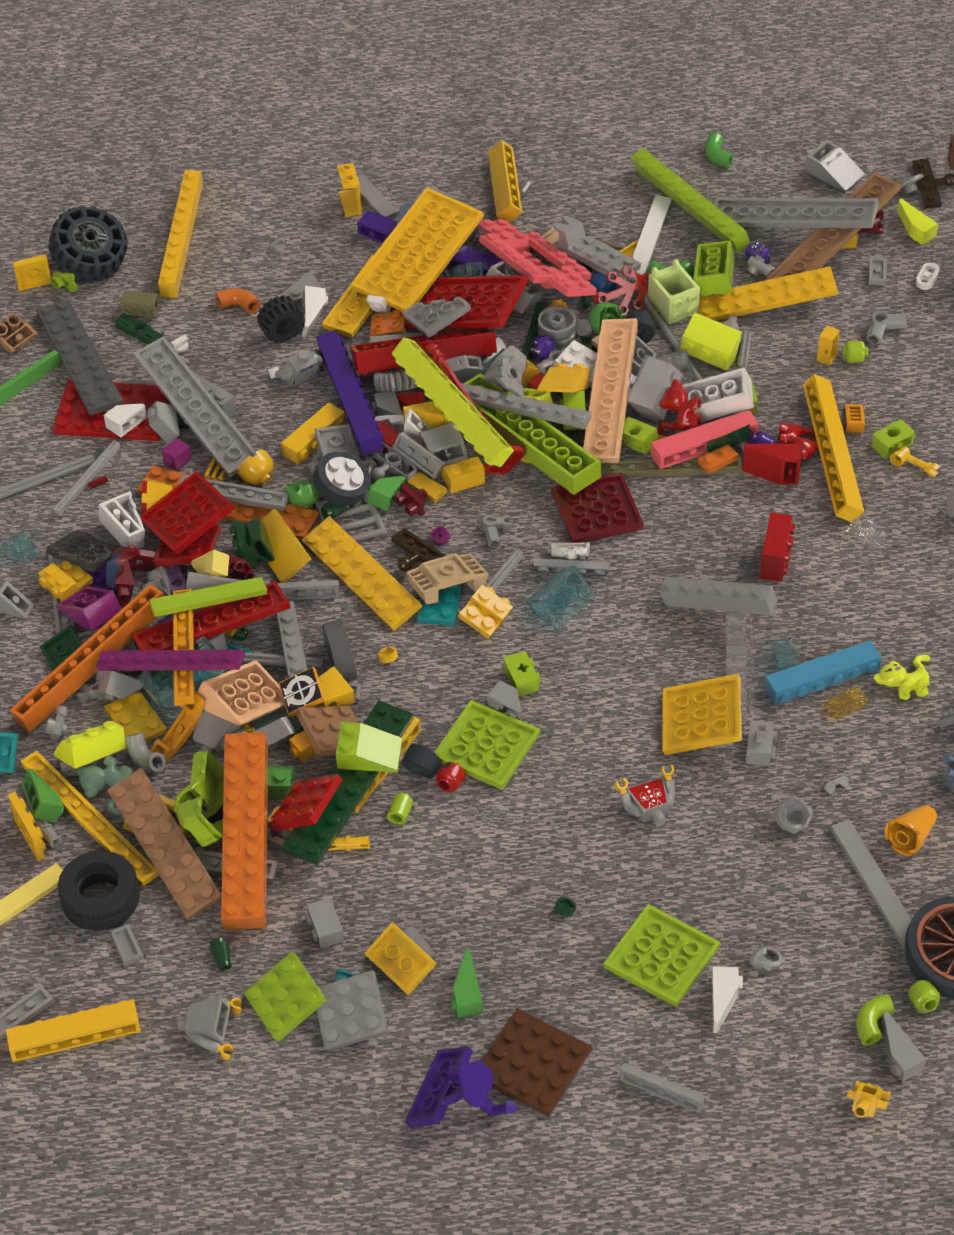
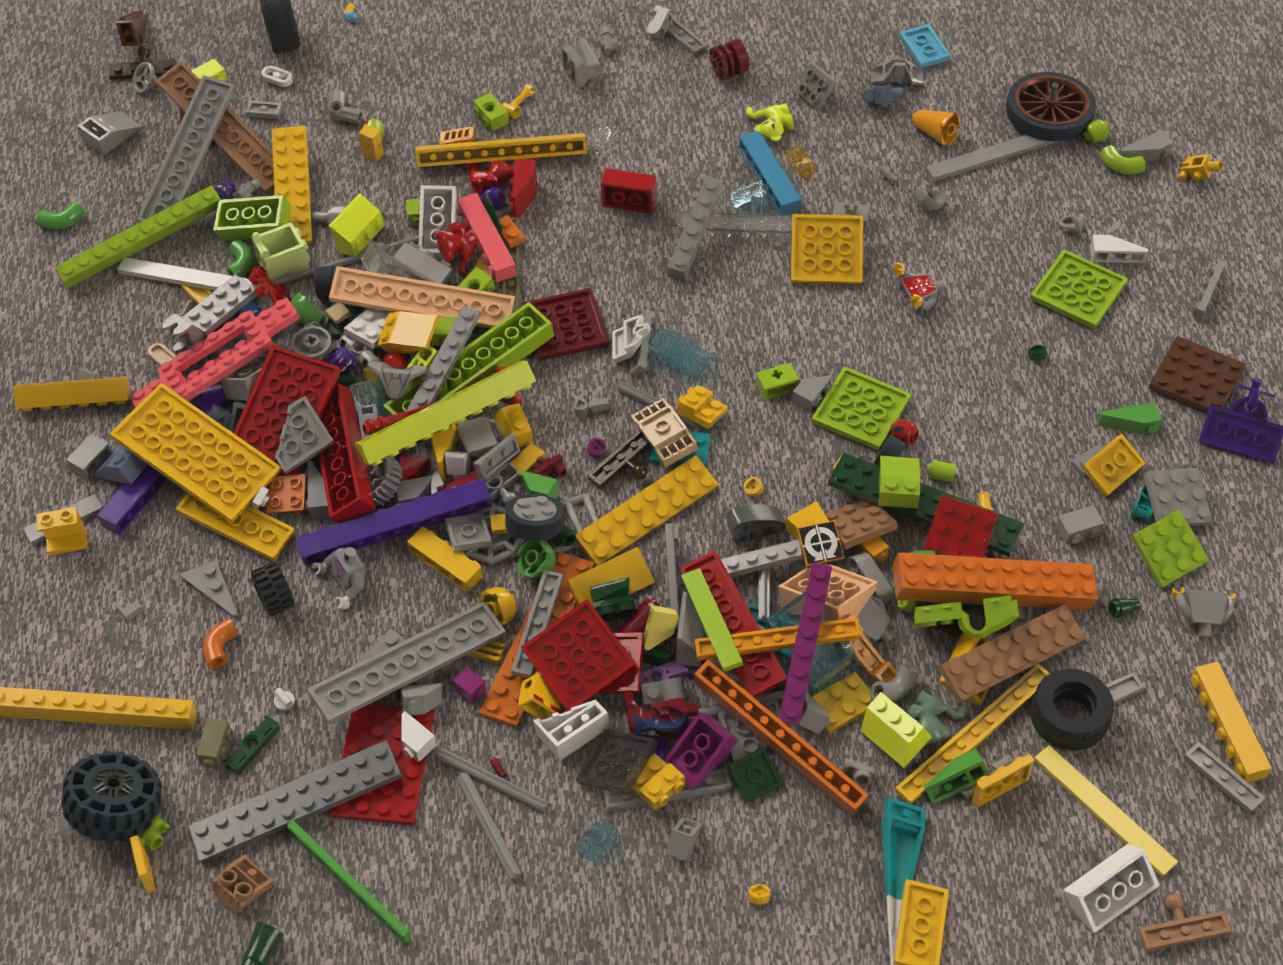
camera: 90 degrees left, 5 degrees up
white slope [302,286,328,337] -> none

